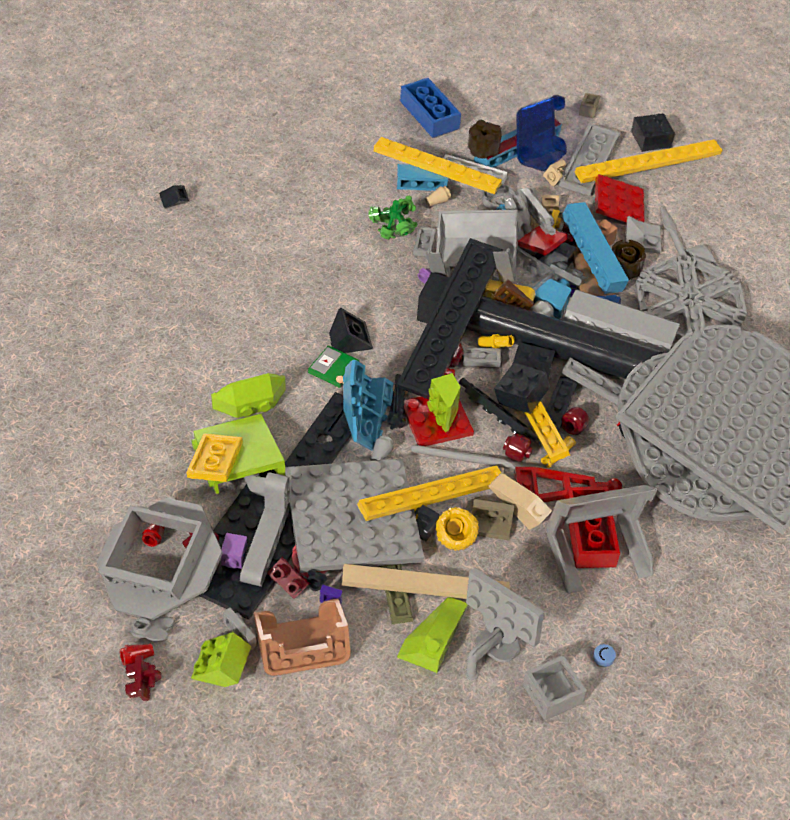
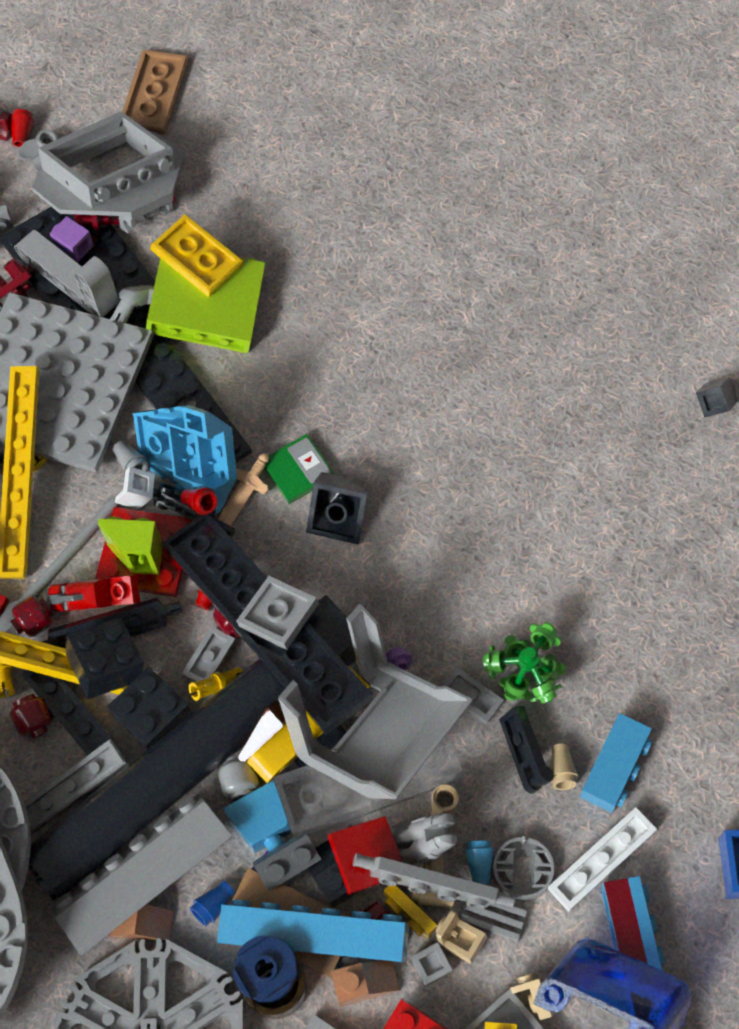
camera: 125 degrees right, 15 degrees up
lime wedge [211,373,286,418] -> none
yellow plate [374,137,502,194] -> none
dark brown brick [467,120,502,159] -> none
none -> red plate [48,574,141,612]
none -> white panel [115,467,155,509]
none -> medium nougat tile [122,49,189,135]
none -> red cone [181,488,218,515]
none -> dark blue plate [233,936,298,1002]
none -> light grey plate [237,576,319,650]
none -> black plate [499,706,554,794]

